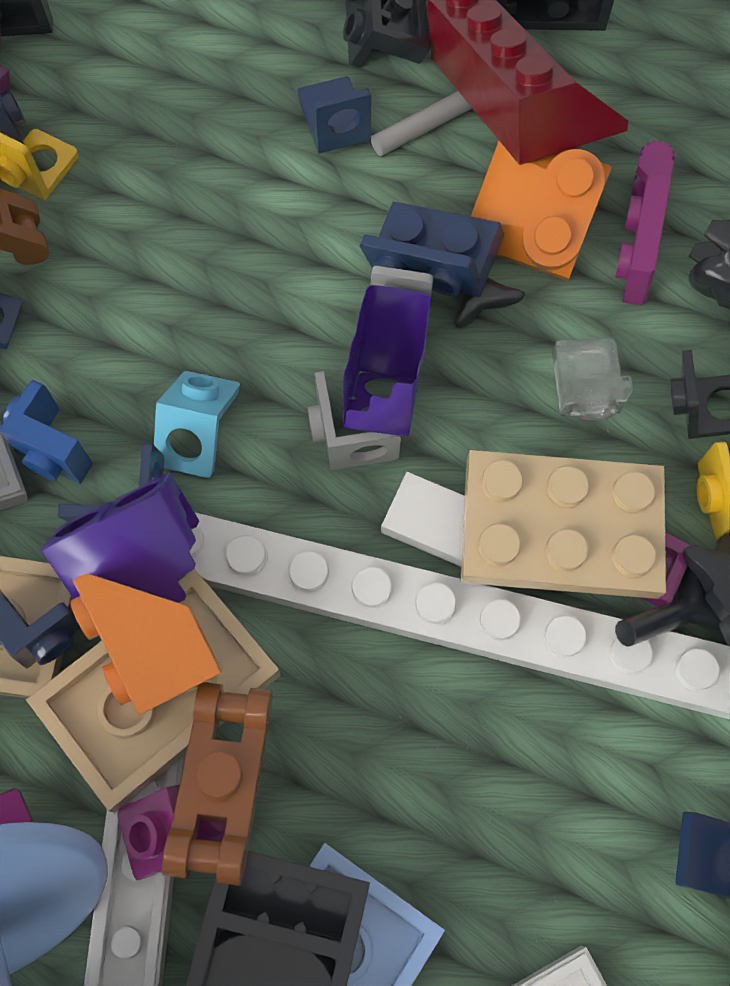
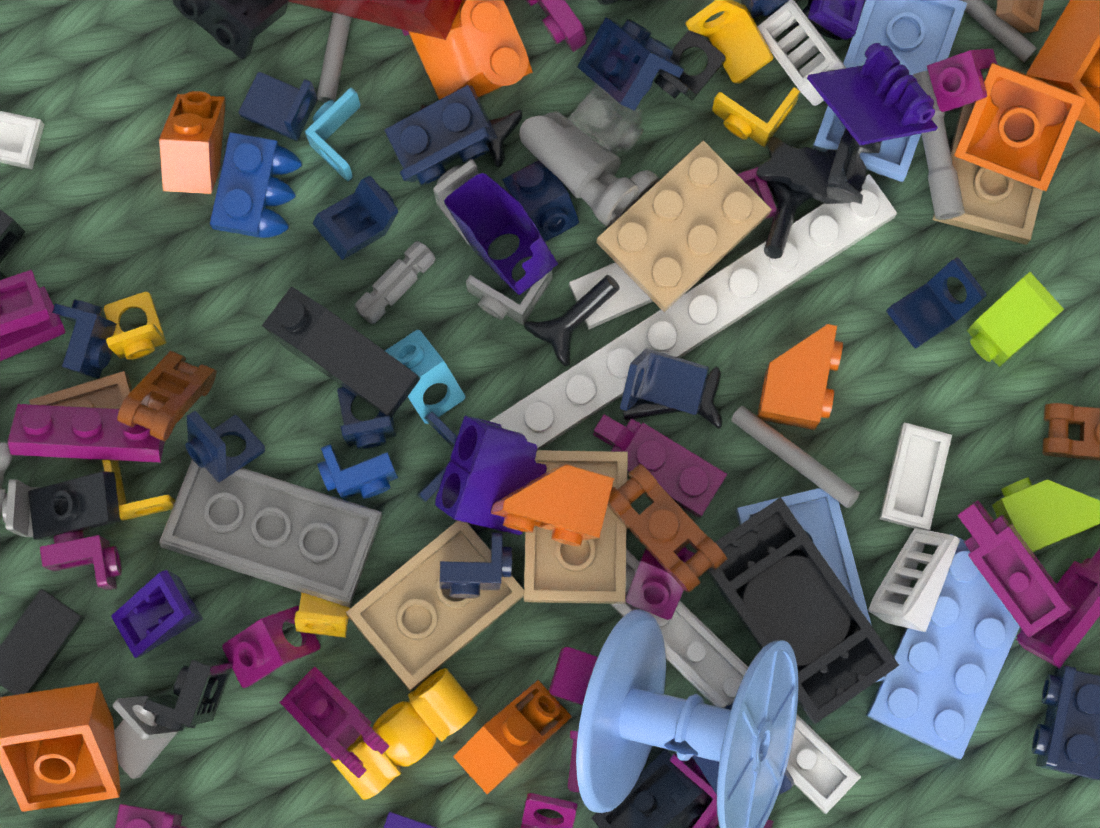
camera: 45 degrees left, 10 degrees up
none -> orange slope [159,91,226,194]
none -> blue plate [210,132,302,238]
none -> black slope [262,286,421,418]
none -> medium azure bracket [305,88,361,182]
none -> dark blue bracket [312,176,398,260]
none -> dark blue bracket [337,387,397,450]
none -> light grey axle [354,241,435,324]
none -> dark blue bracket [502,160,579,242]
none -> light grey piece [519,111,661,228]
none -> black piece [524,275,620,366]
none -> dark blue bracket [577,17,684,111]
none -> magenta hinge [593,414,727,518]
none -> dark blue bracket [620,348,709,415]
none -> black piece [623,366,722,429]
none -> light grey bar [731,406,860,508]
none -> orange slope [757,324,843,430]

